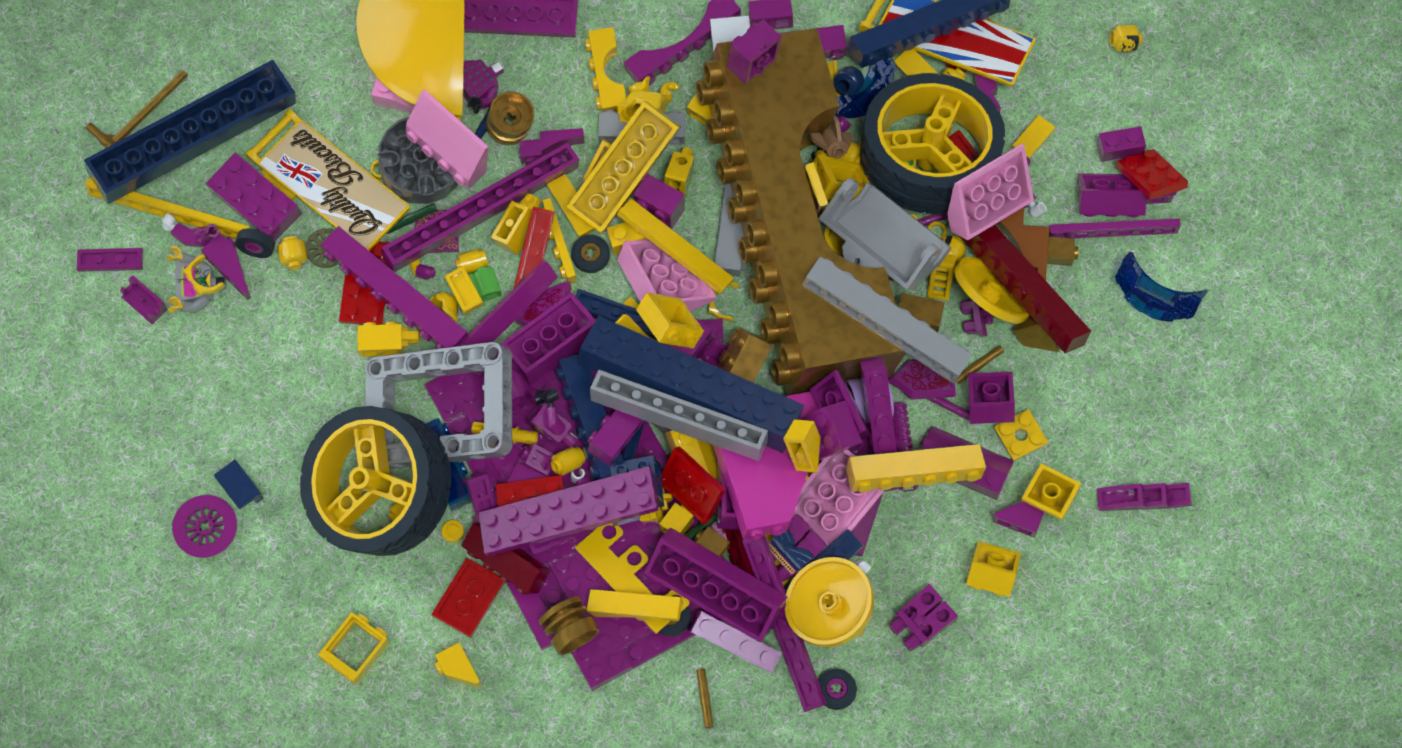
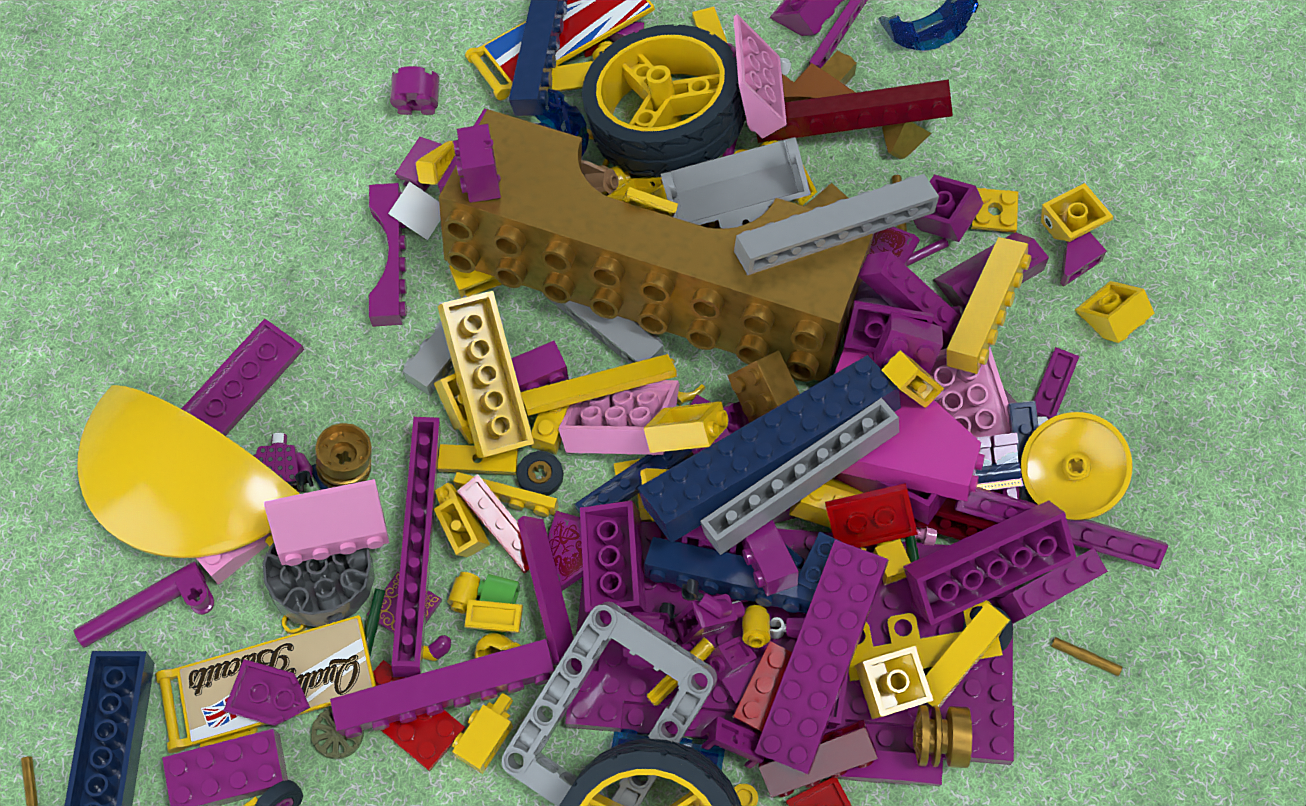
camera: 55 degrees left, 5 degrees down
yellow head [277,236,308,270] -> none
magenta slope [519,128,585,165] -> none
yellow arch [585,27,626,112] -> none
yellow animal [617,76,679,123] -> none
yellow torso [664,147,695,199] -> none
pearl gold brick [694,527,730,558] -> none
black bush [818,669,857,710] -> none
magenta hips [889,584,958,652] -> none
yellow dish [954,257,1029,324] -> none
magenta hips [961,299,995,337] -> none
magenta slope [1097,482,1192,511] -> none
none -> magenta axle [73,561,215,648]
none -> magenta tile [223,659,311,726]
none -> yellow slope [416,141,455,185]
none -> yellow slope [855,646,933,719]
none -> magenta tile [1034,347,1080,419]

